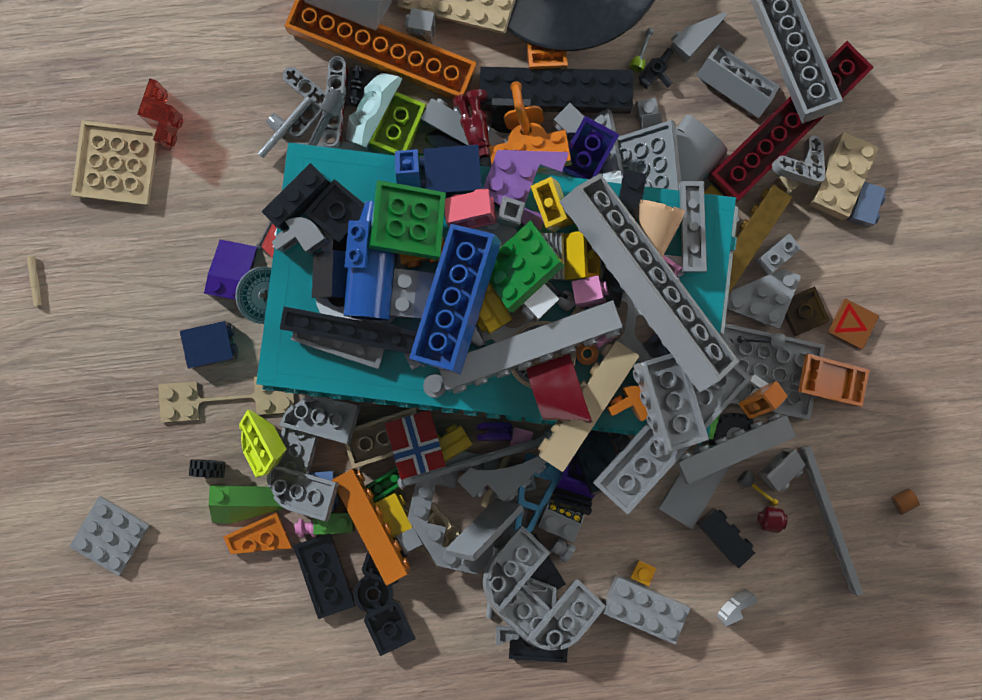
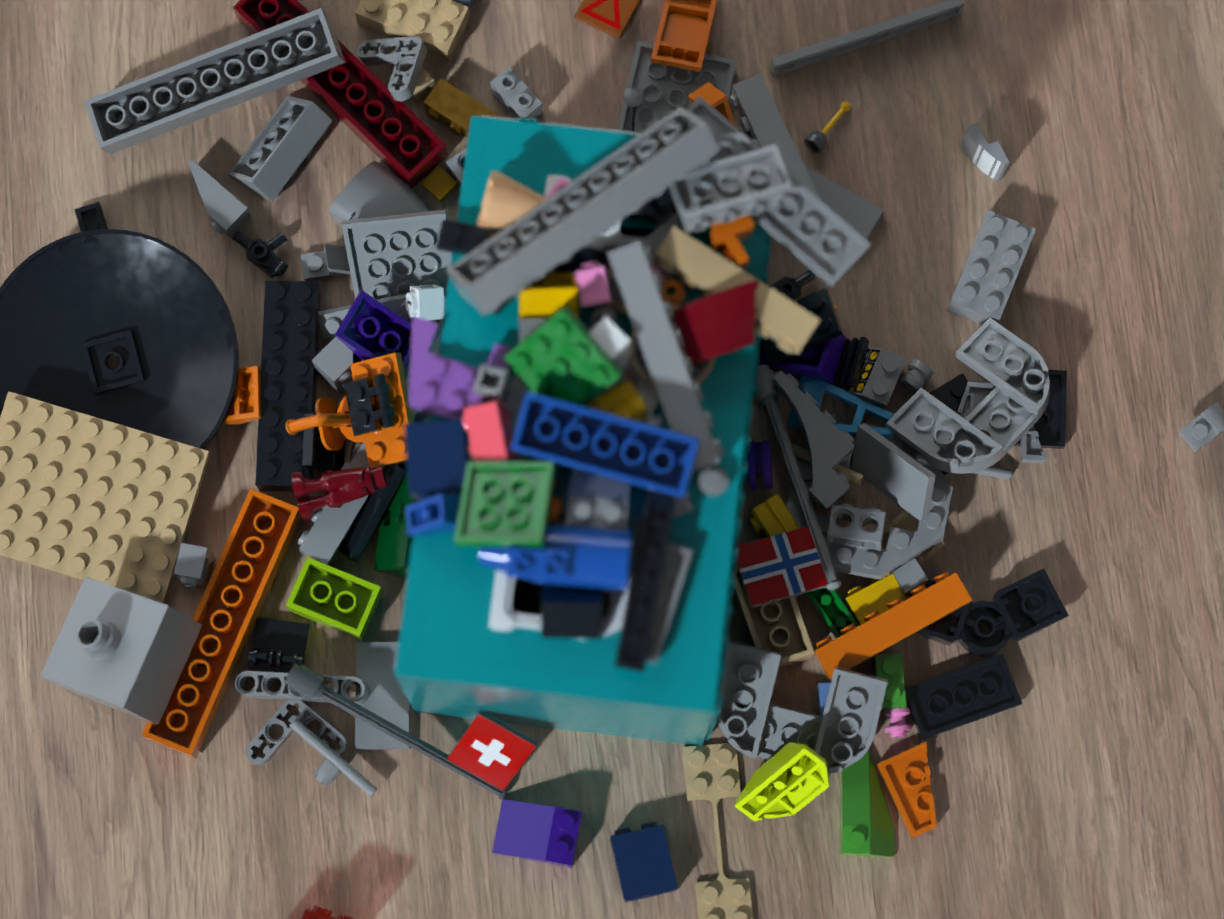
camera: 85 degrees left, 10 degrees down
black tyre [189,459,226,478] -> none
piece [235,266,272,324] -> none
black brick [261,163,331,231] -> none
light grey brick [272,217,330,255] -> none
black plate [304,179,365,244] -> none
light aqua slope [346,73,402,147] -> none
bright pink plate [510,427,533,451] -> none
yellow brick [530,177,574,232] -> none
hinge [629,28,654,72] -> none
light orange plate [630,560,656,586] -> none
light grey plate [679,181,707,273] -> none
black brick [696,508,755,569] -> none
light grey plate [727,269,801,330] -> none
dark red head [757,506,788,533] -> none
light grey slope [758,448,806,492] -> none
dark brown tile [785,286,830,336] -> none
none -> black plate [344,374,395,436]
none -> light grey brick [827,503,886,551]

